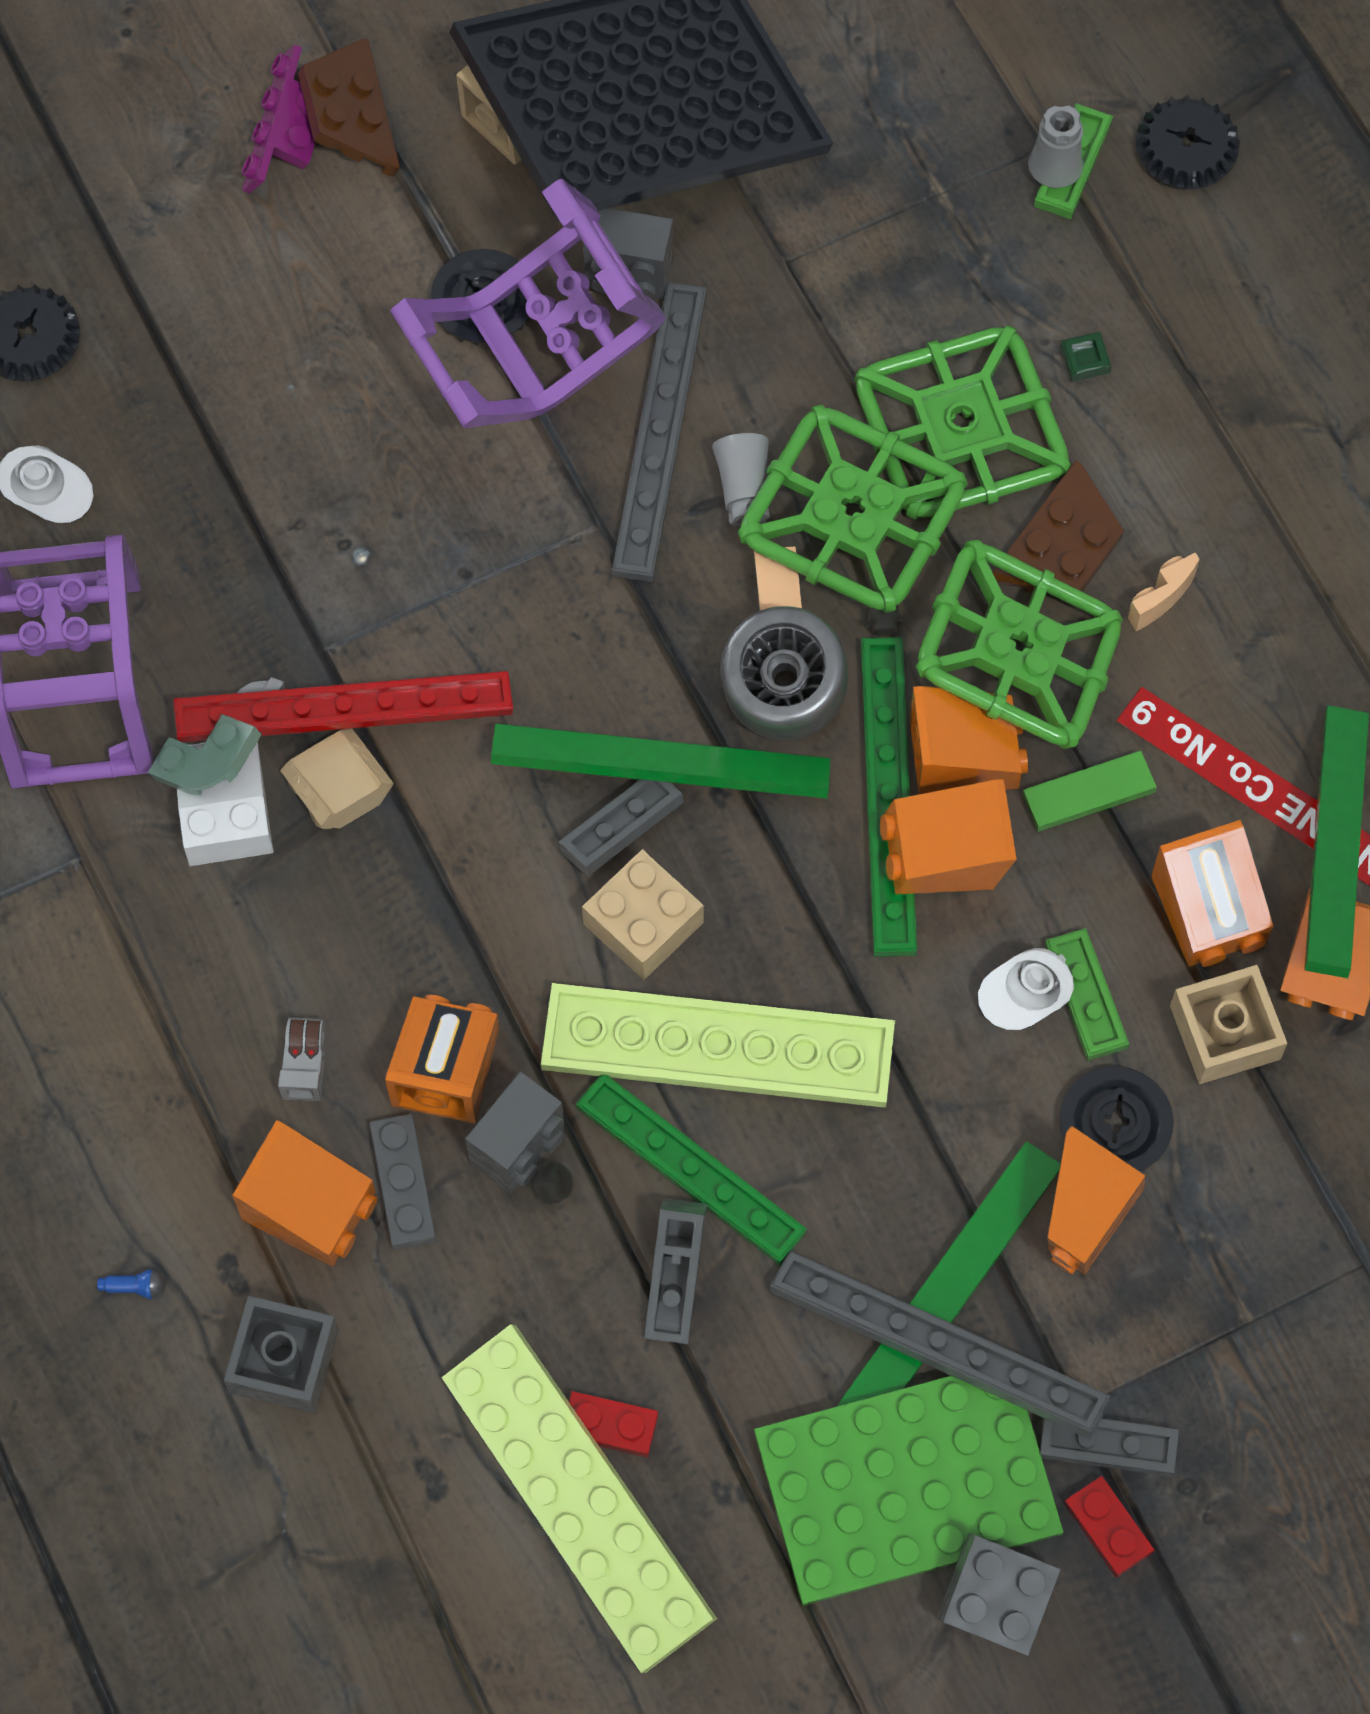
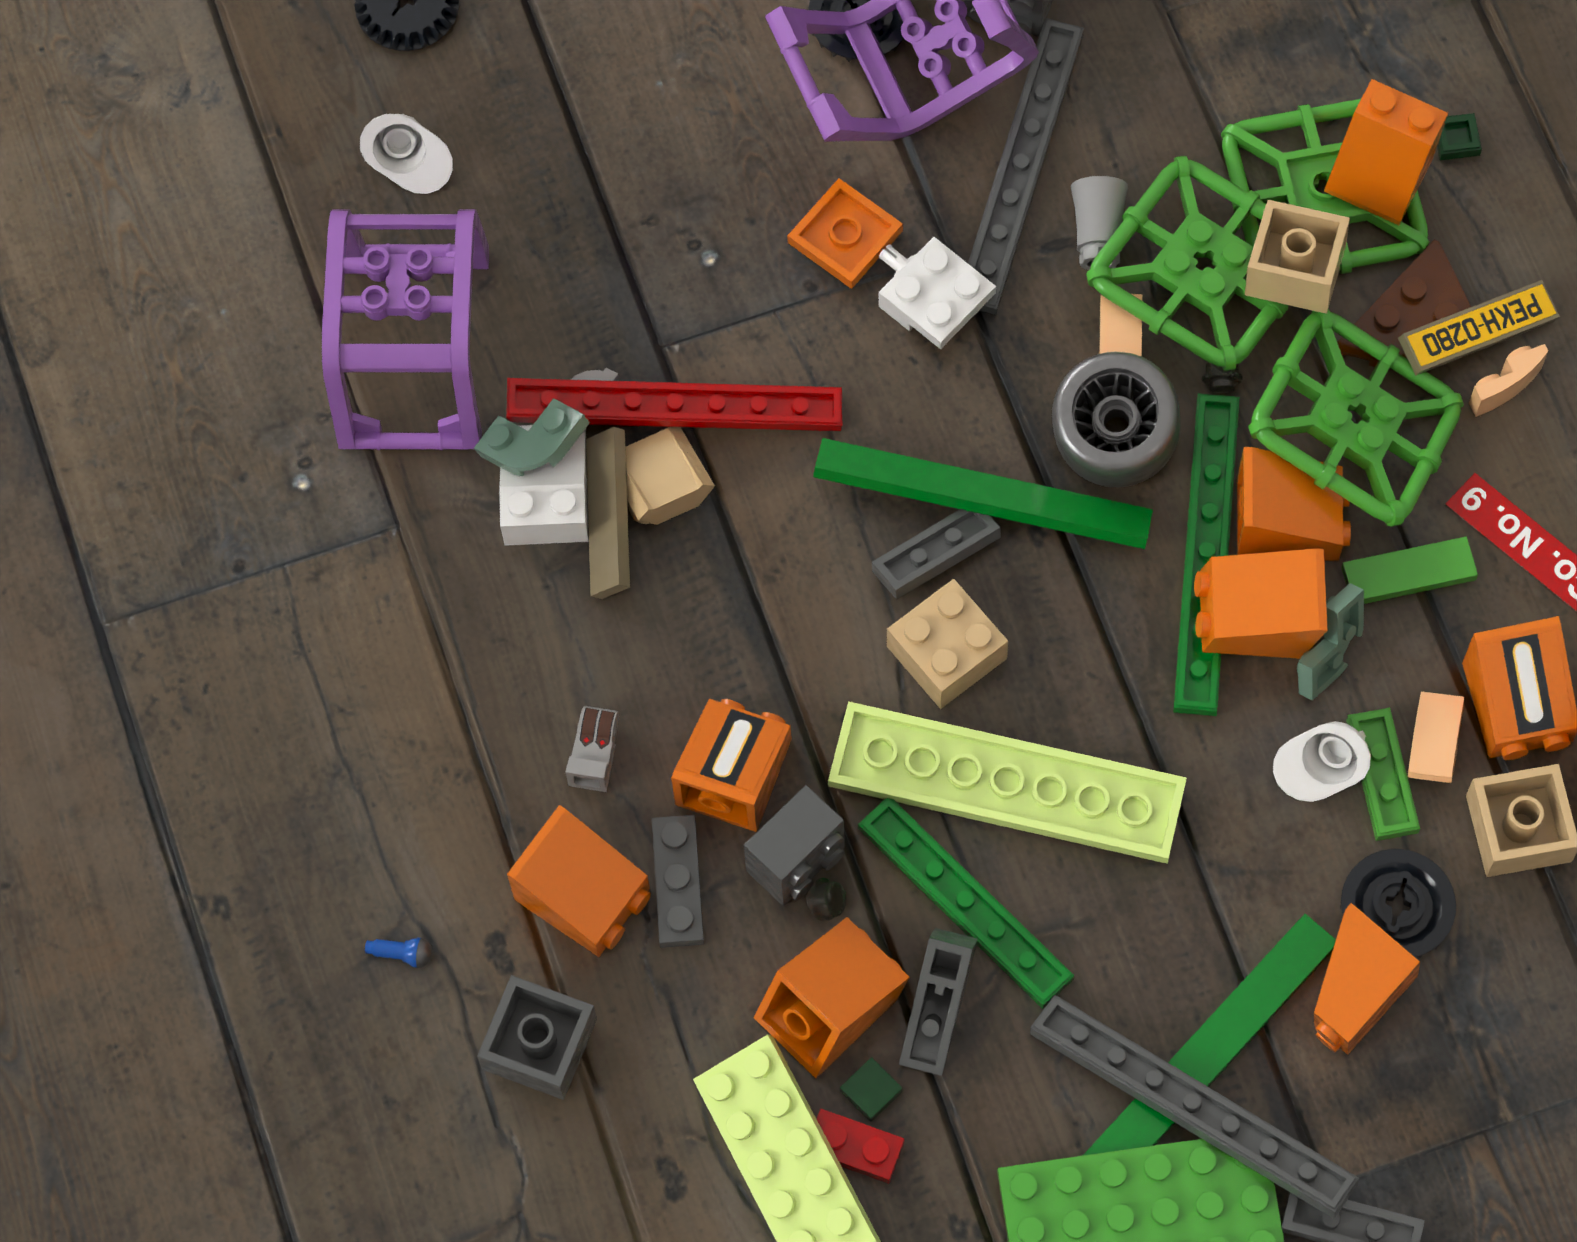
camera: 10 degrees right, 0 degrees up
none -> dark tan tile [586,427,630,599]
none -> orange slope [753,917,910,1078]
none -> orange plate [787,178,903,289]
none -> dark green tile [840,1057,903,1122]
none -> white plate [879,237,996,349]
none -> tan brick [1245,199,1350,314]
none -> sand green plate [1297,583,1364,701]
none -> orange slope [1324,79,1448,225]
none -> tile [1398,280,1560,376]
none -> light nougat slope [1408,692,1464,783]

